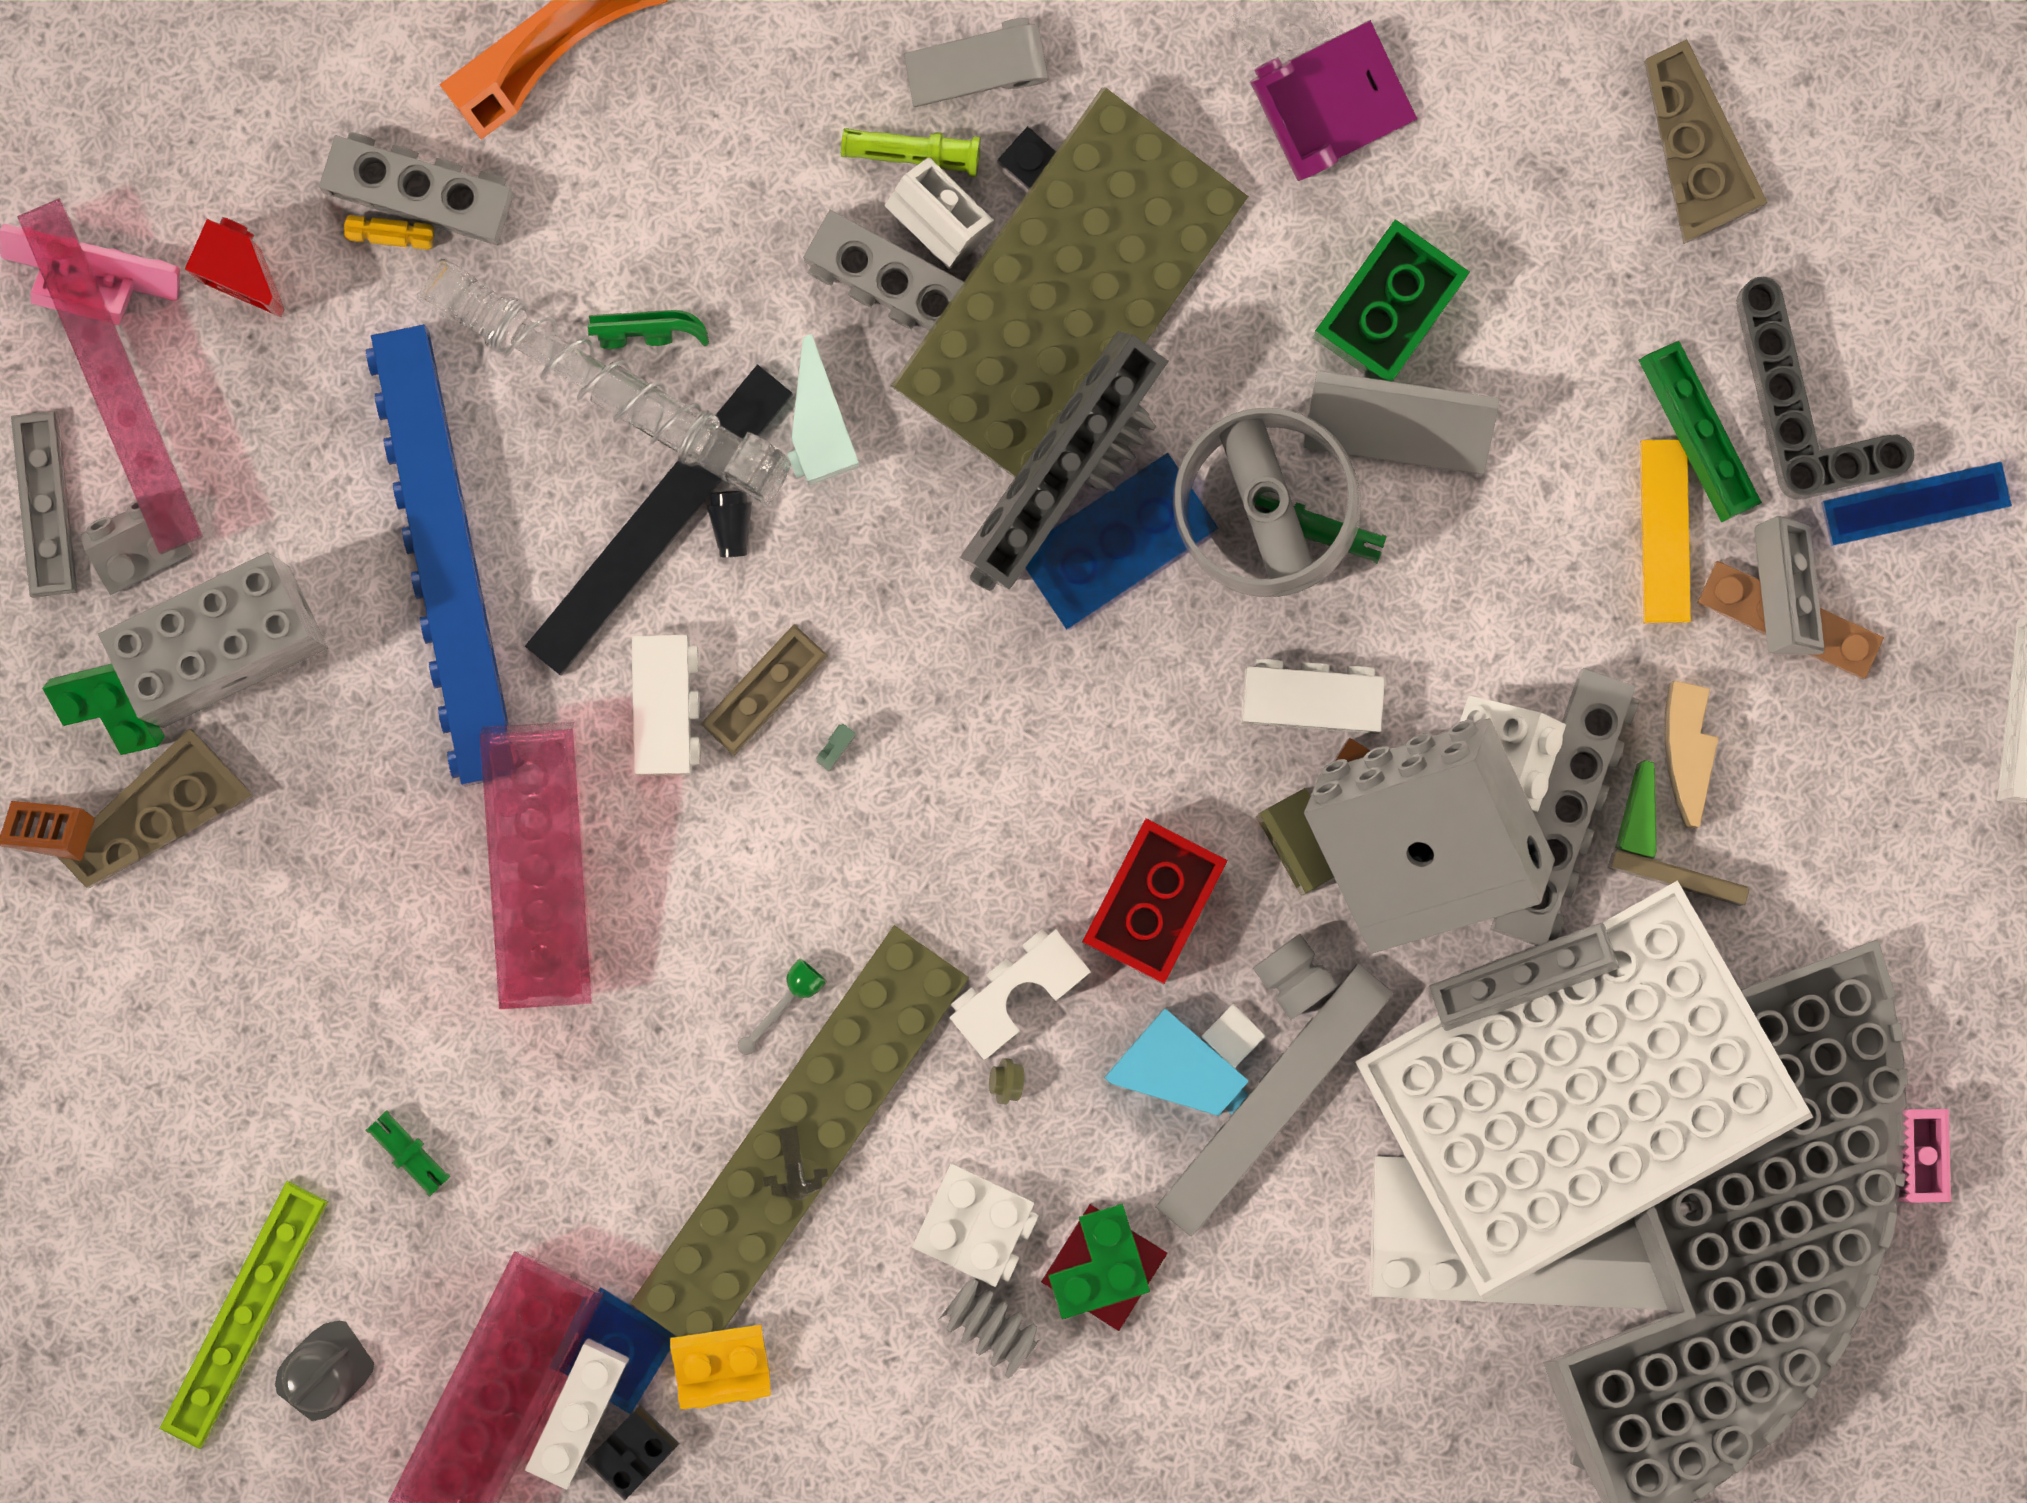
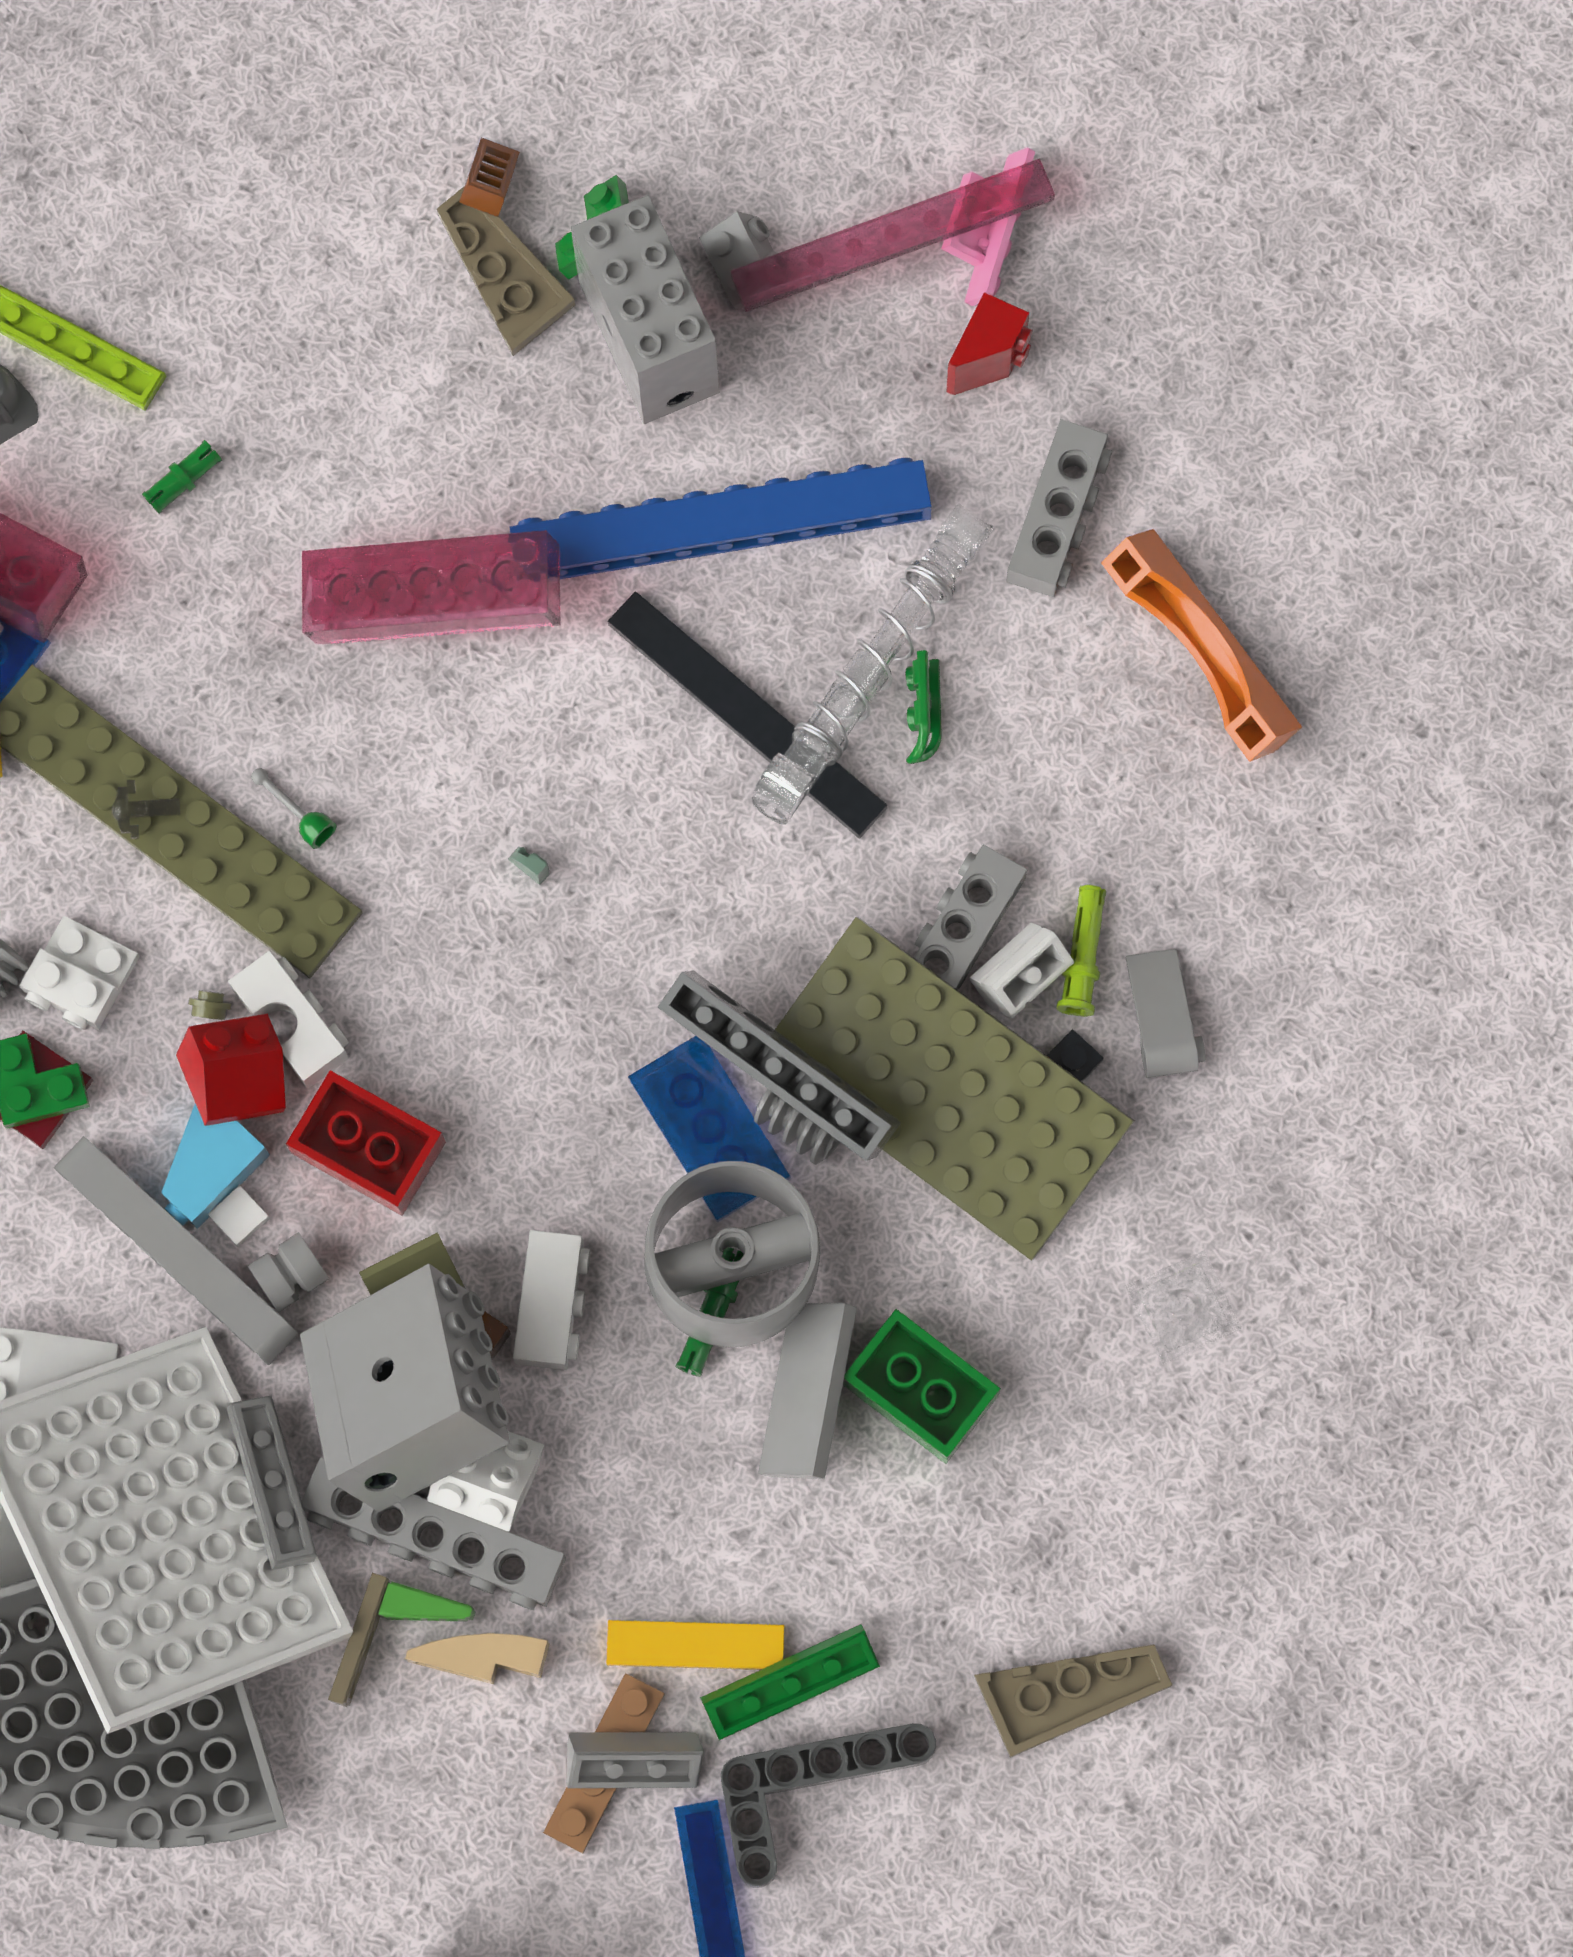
camera: 95 degrees right, 10 degrees down
light grey tile [11,411,77,598] -> none
yellow axle [344,215,434,250] -> none
white brick [632,635,700,776] -> none
dark tan tile [700,624,828,756] -> none
black cone [707,490,752,558] -> none
light aqua slope [787,334,860,486] -> none
magenta door [1250,20,1417,181] -> none
bright pink brick [1898,1109,1951,1203] -> none
none -> red slope [176,1013,286,1126]

